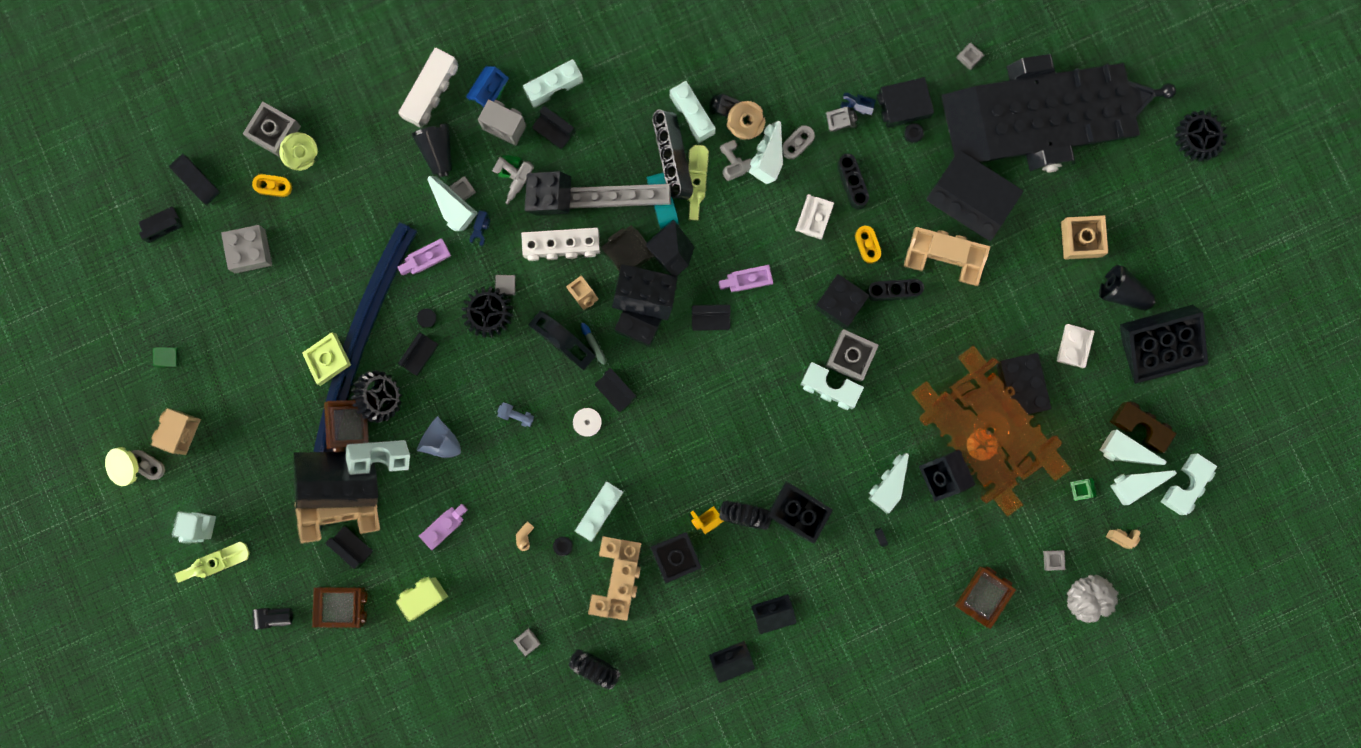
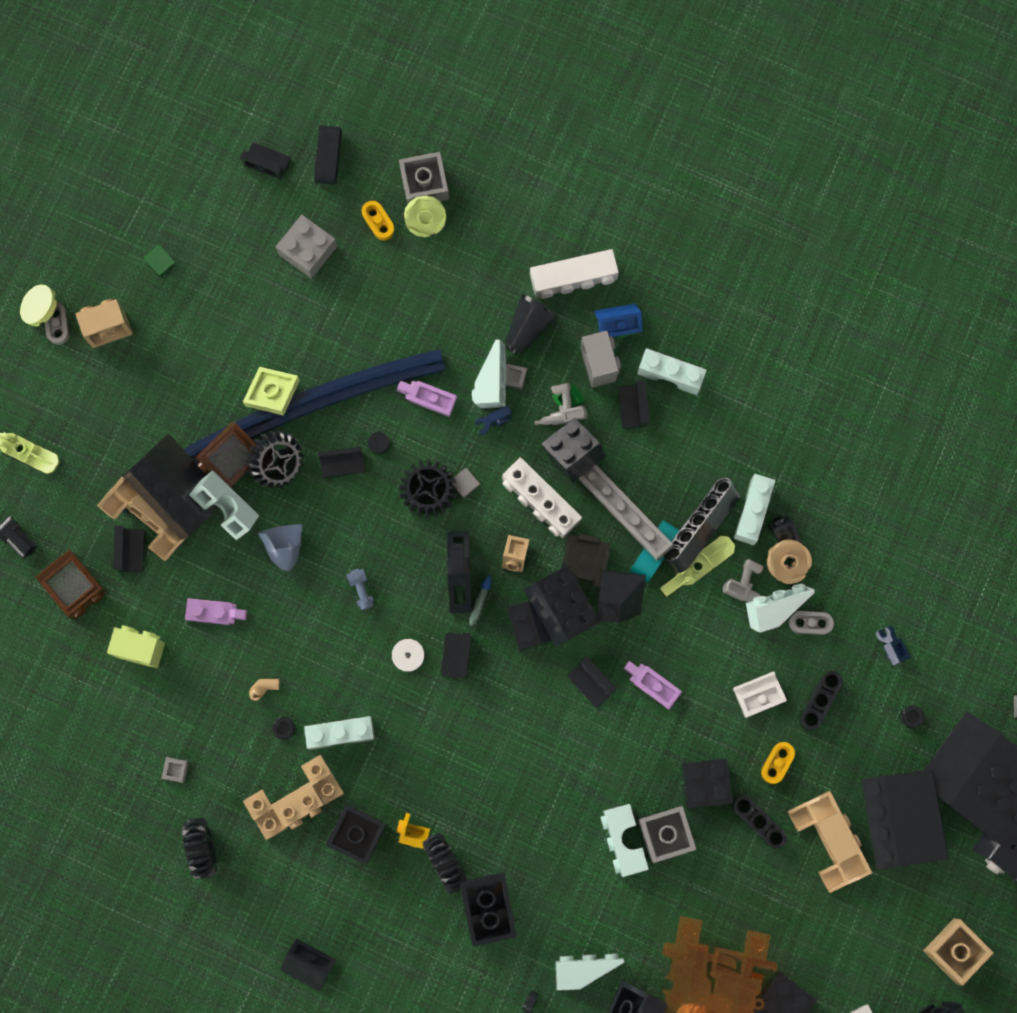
camera: 50 degrees right, 5 degrees down
light aqua arch [173,512,216,543] -> none
black panel [751,594,797,634] -> none
bracket [826,106,858,132] -> none
black brick [877,77,934,128] -> none

